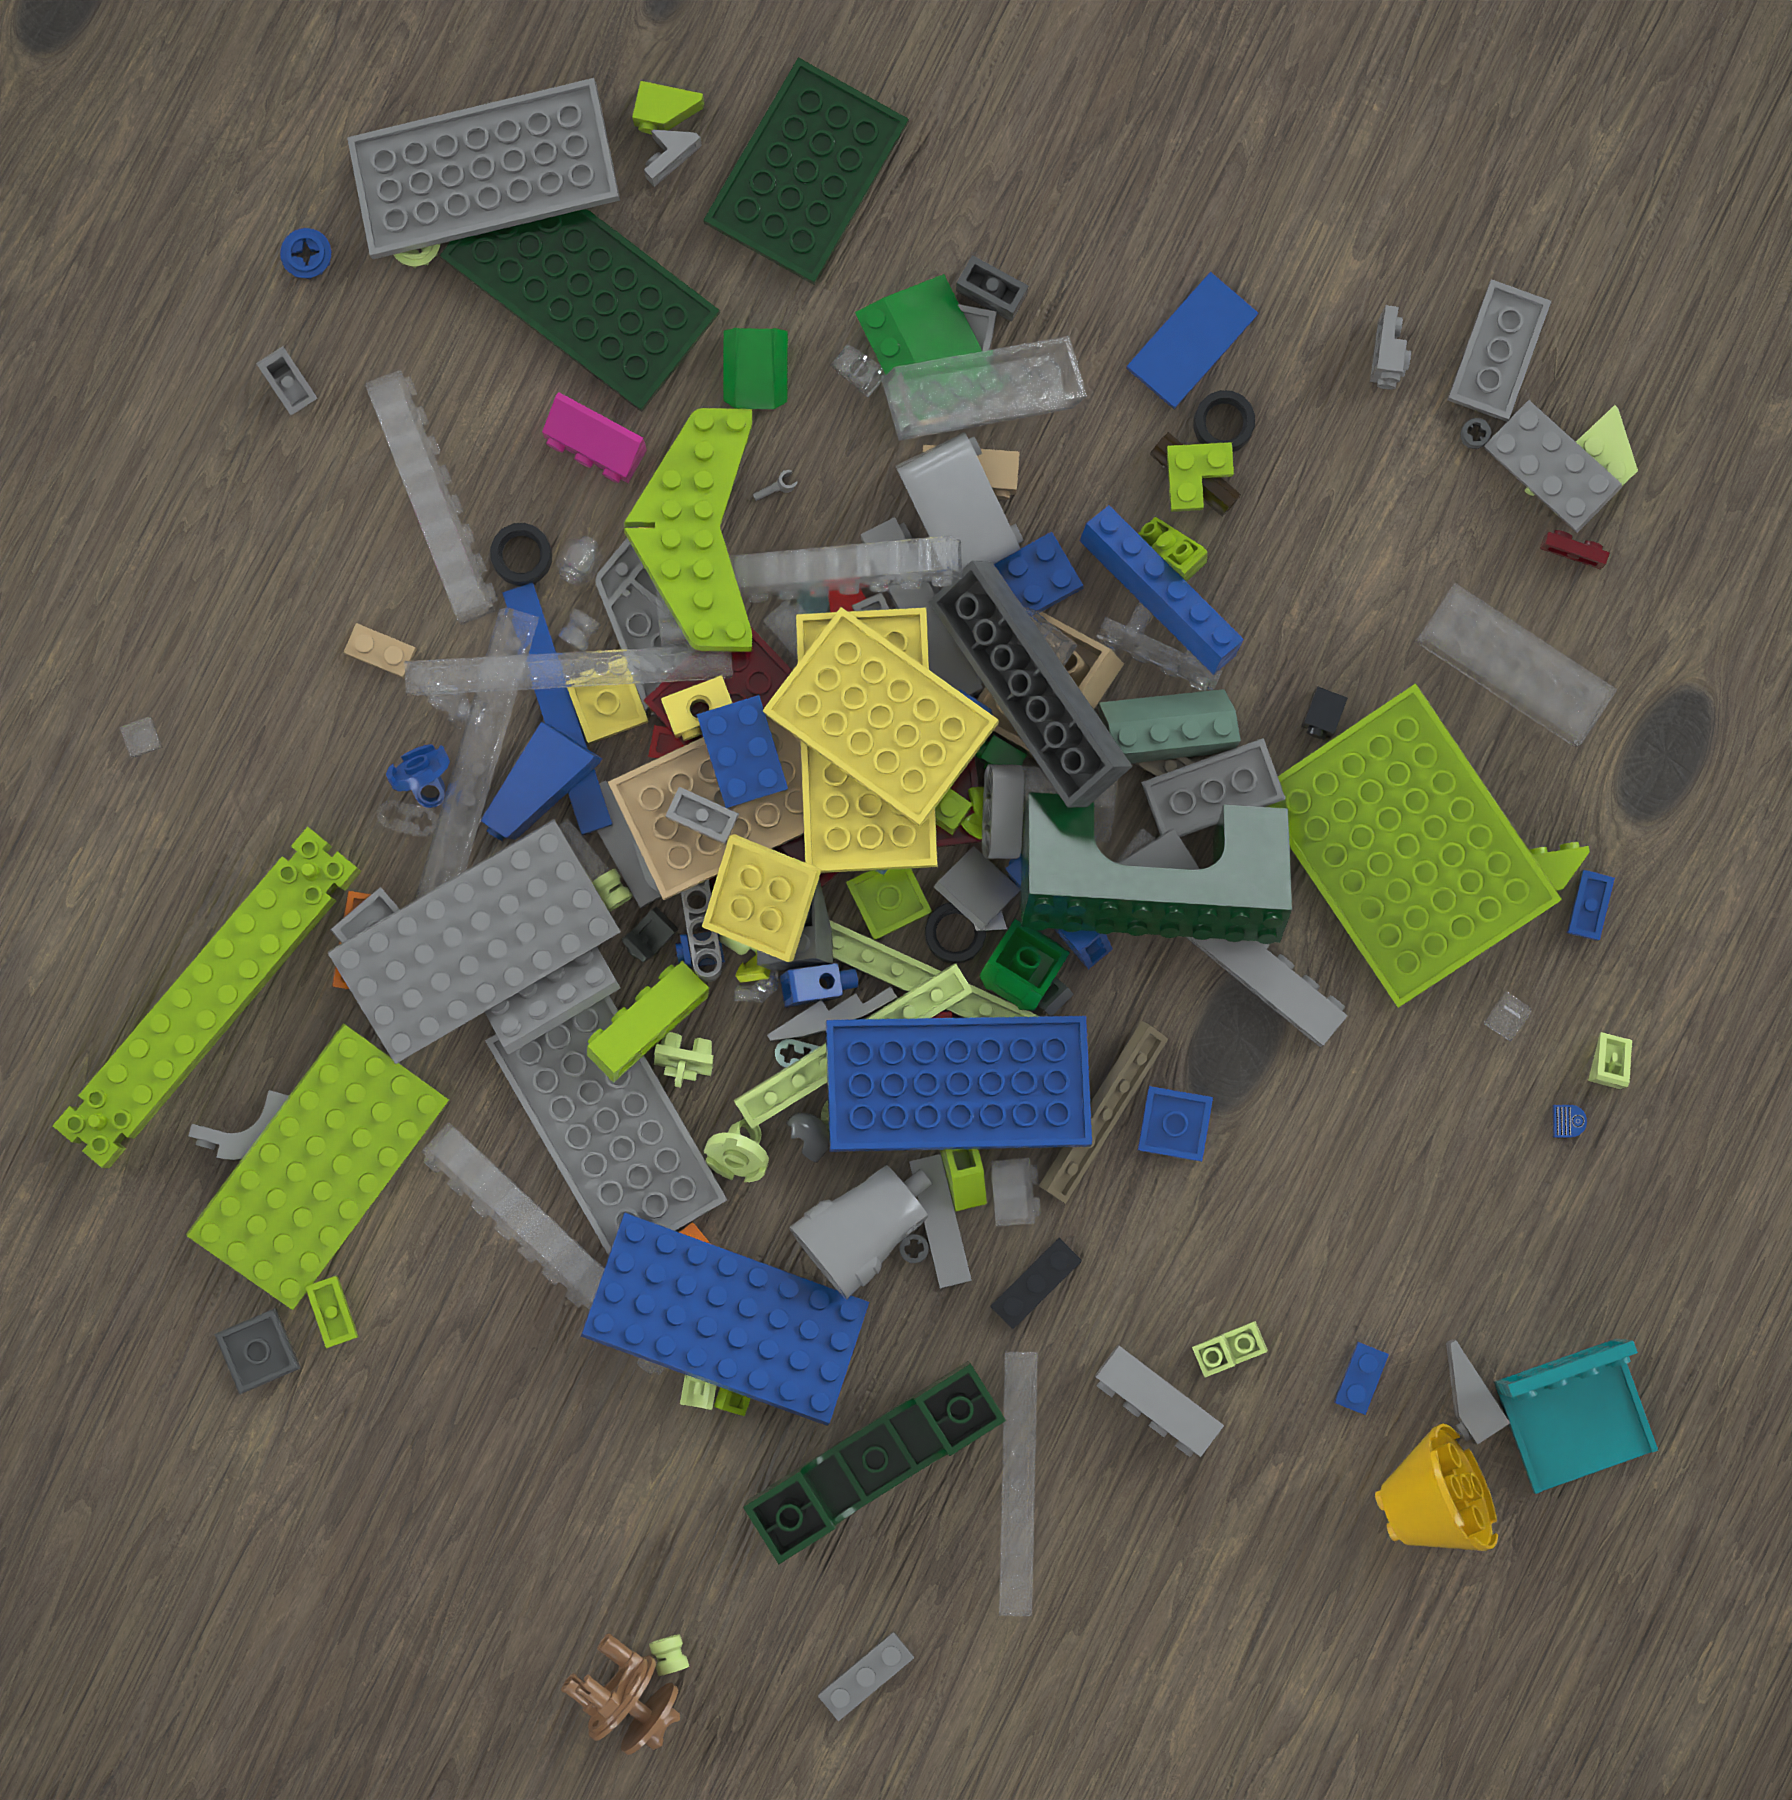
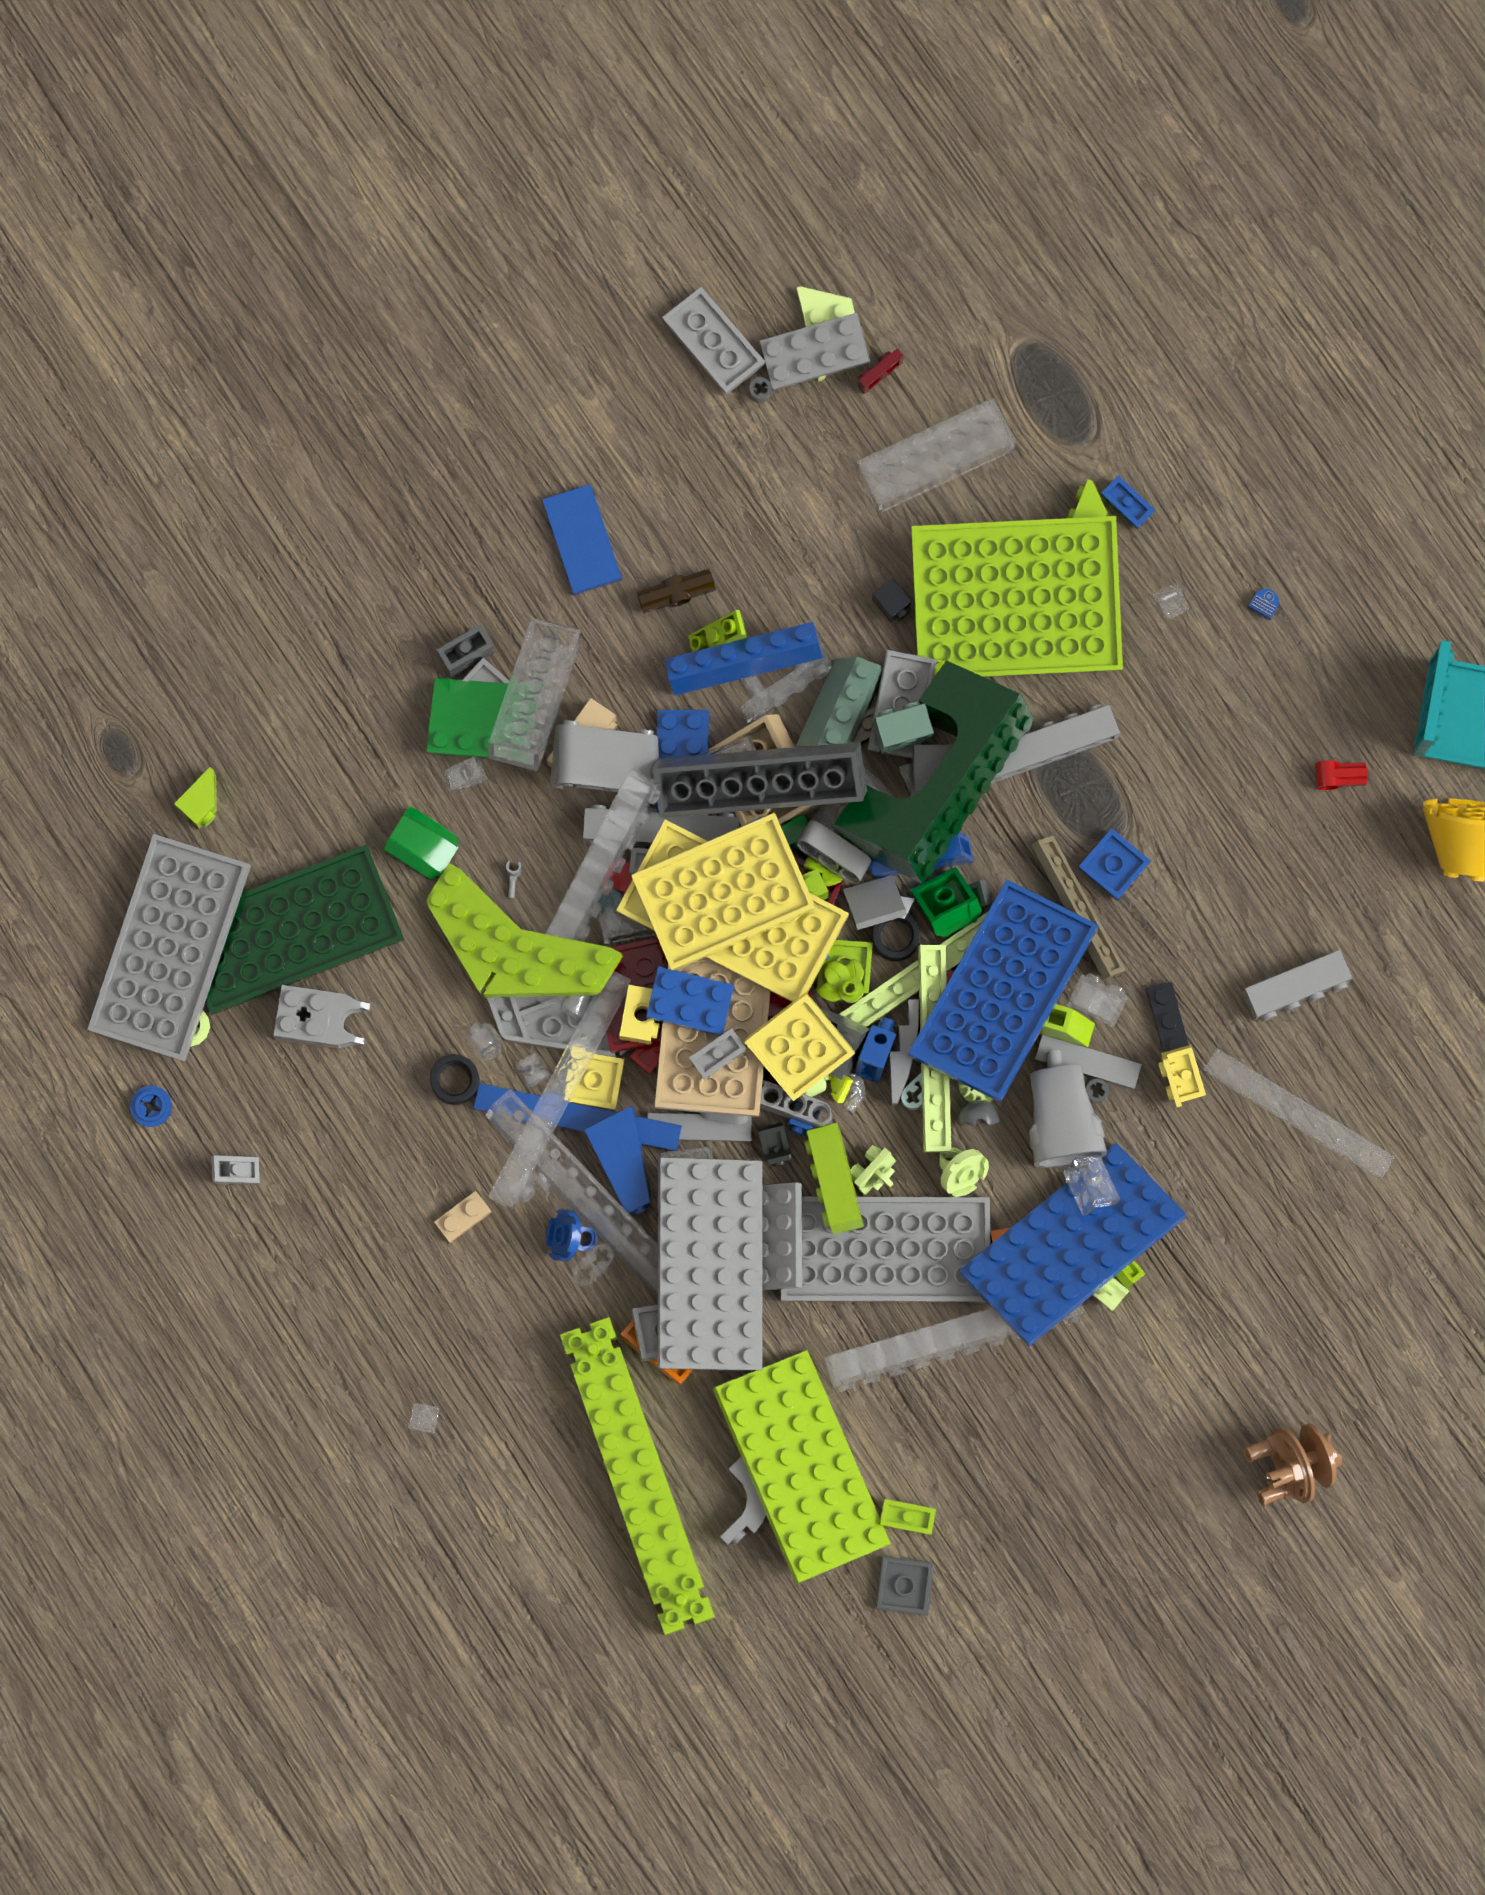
camera: 60 degrees left, 5 degrees down
clear brick [364,370,498,625] -> none
dark pink slope [542,392,647,484] -> none
yellowish green wheel [592,868,633,912] -> none
light grey slope [644,130,702,187] -> none
yellowish green wheel [649,1634,689,1676] -> none
dark green plate [703,57,909,285] -> none
dark green arch [743,1360,1006,1565] -> none
light grey plate [818,1631,914,1721] -> none
lime plate [1167,442,1234,512] -> none
yellowish green slope [1192,1321,1268,1377] -> none
black tyre [1194,390,1255,452] -> none
blue plate [1334,1342,1389,1415] -> none
light grey plate [1370,305,1411,389] -> none
light grey slope [1446,1339,1510,1445] -> none
yellowish green slope [1588,1032,1632,1089] -> none
none -> light grey brick [273,985,371,1049]
none -> lime plate [816,959,864,1003]
none -> sand green brick [872,702,934,755]
none -> clear bracket [1064,1155,1120,1215]
none -> light yellow bracket [1158,1045,1206,1107]
none -> red piece [1315,760,1368,790]

